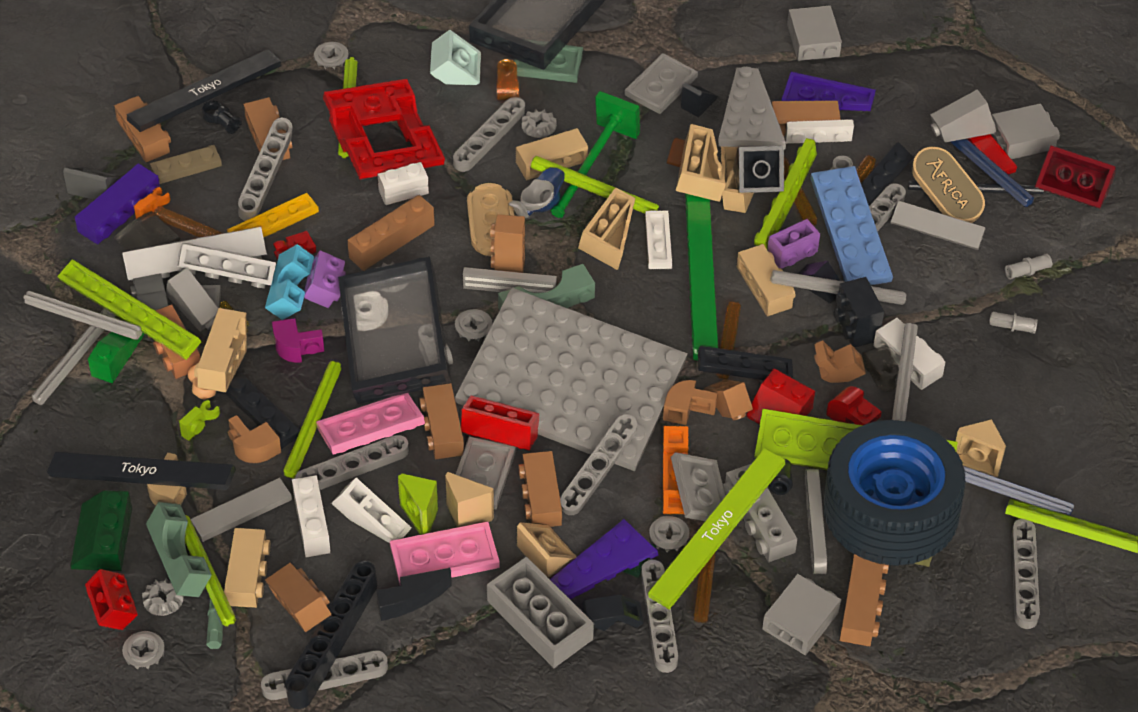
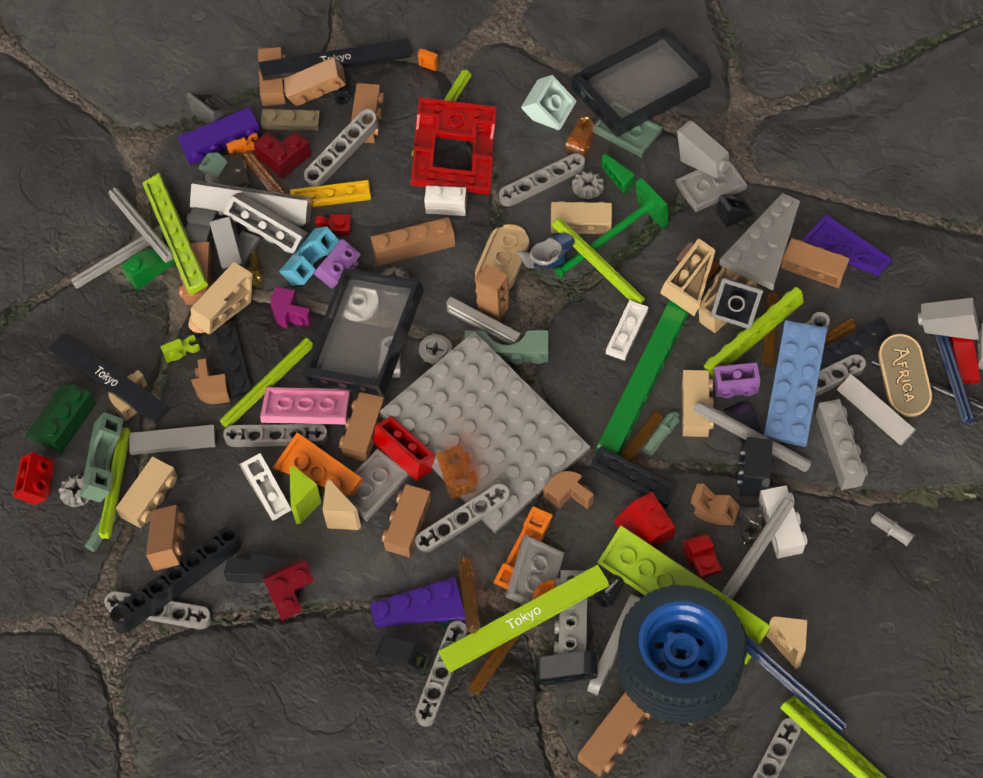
camera: 30 degrees right, 10 degrees up
light grey gear [122,631,165,670] -> none
white brick [292,475,330,557] -> none
light grey gear [314,42,349,70] -> none
bright pink plate [390,522,500,585] -> none
light grey brick [487,557,594,668] -> none
tan slope [517,522,577,579] -> none
tan wedge [578,187,635,270] -> none
light grey gear [649,516,689,552] -> none
medium nougat slope [704,379,753,420] -> none
light grey brick [762,574,841,656] -> none
white plate [785,120,854,144] -> none
light grey brick [787,5,842,61] -> none
light grey pin [1005,254,1052,280] -> none
none -> sand green slope [198,153,227,176]
none -> dark red brick [253,131,311,179]
none -> dark red brick [262,558,314,621]
none -> orange wing [273,433,364,497]
none -> medium nougat brick [284,57,346,106]
none -> orange tile [418,49,439,71]
none -> clear orange brick [436,445,478,500]
none -> clear orange axle [458,558,480,634]
none -> orange tile [532,579,556,600]
none -> black beam [536,651,598,686]
none -> green slope [602,153,635,194]
none -> sand green piece [642,412,679,456]
none -> light grey slope [677,120,730,178]
none -> light grey brick [816,399,867,490]

